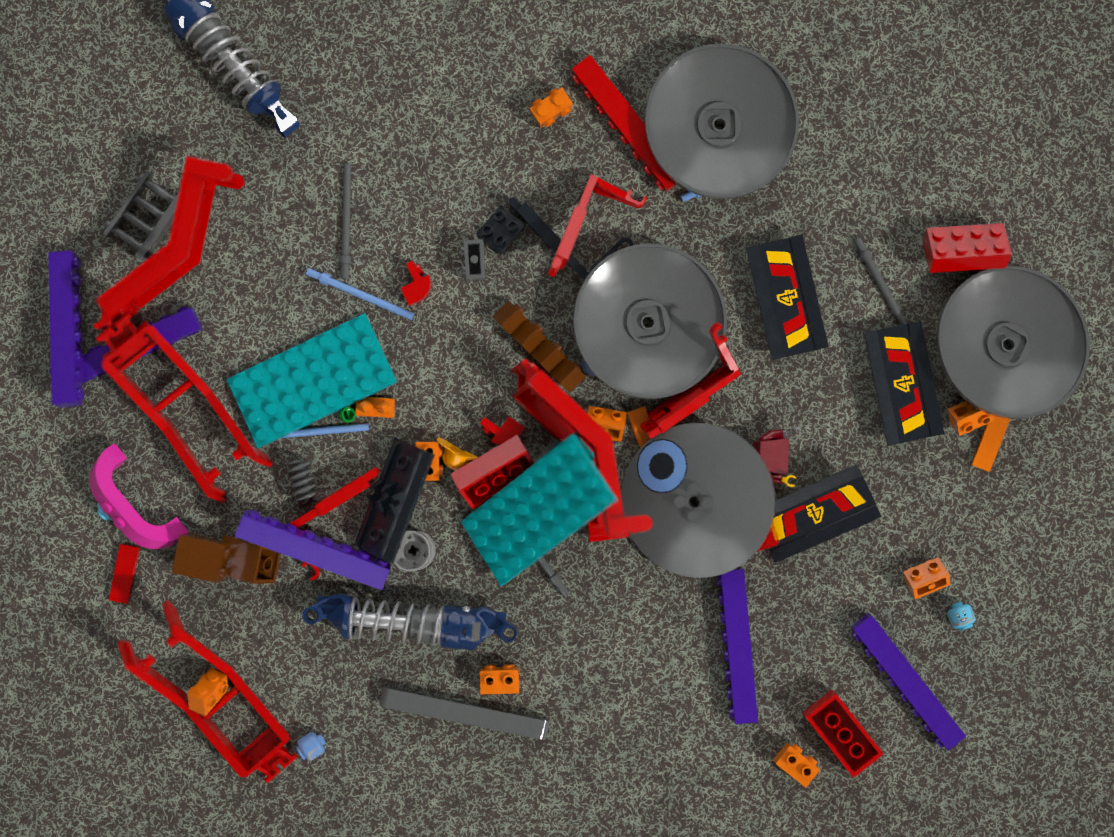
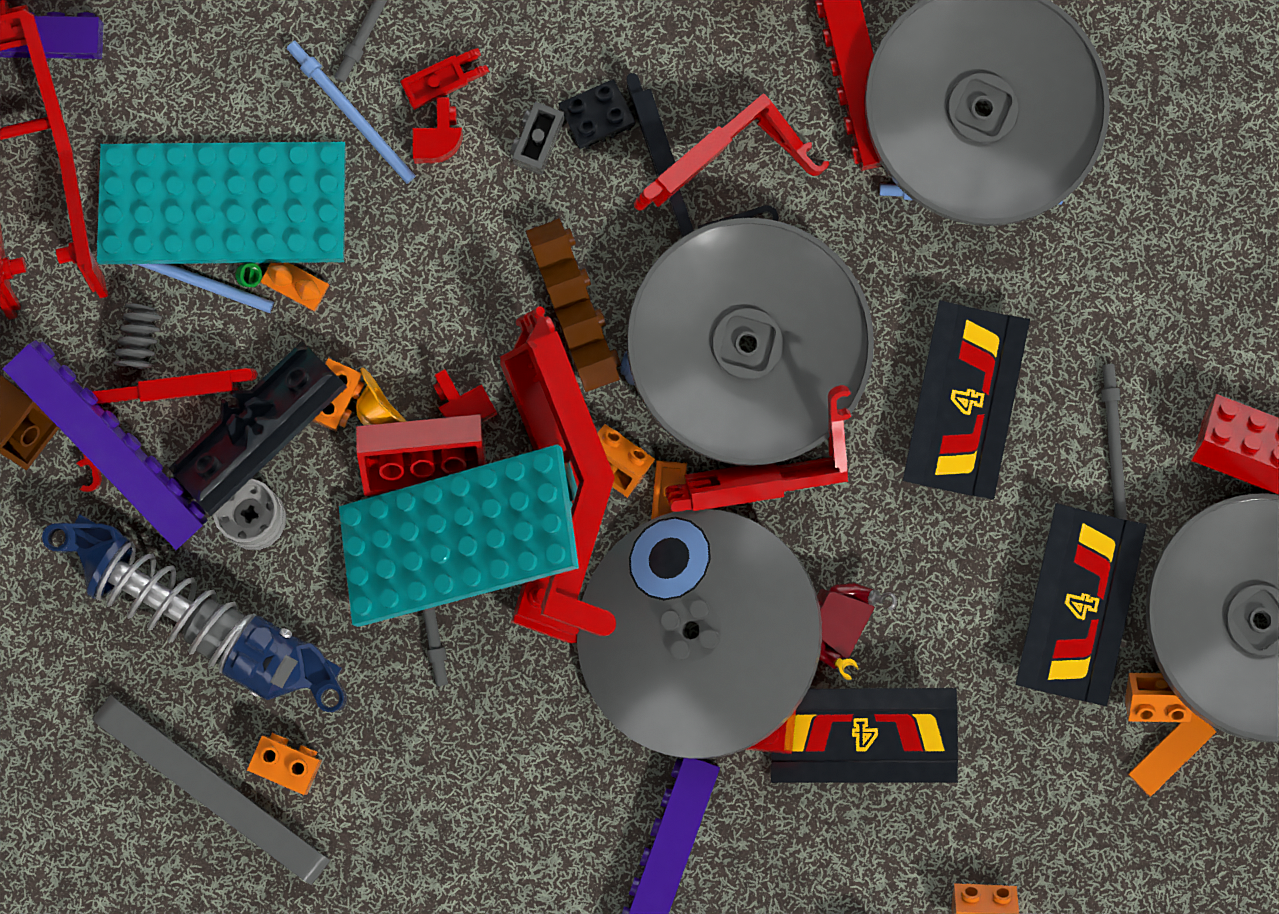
camera: 30 degrees right, 5 degrees down
none -> red hinge [400,48,490,110]

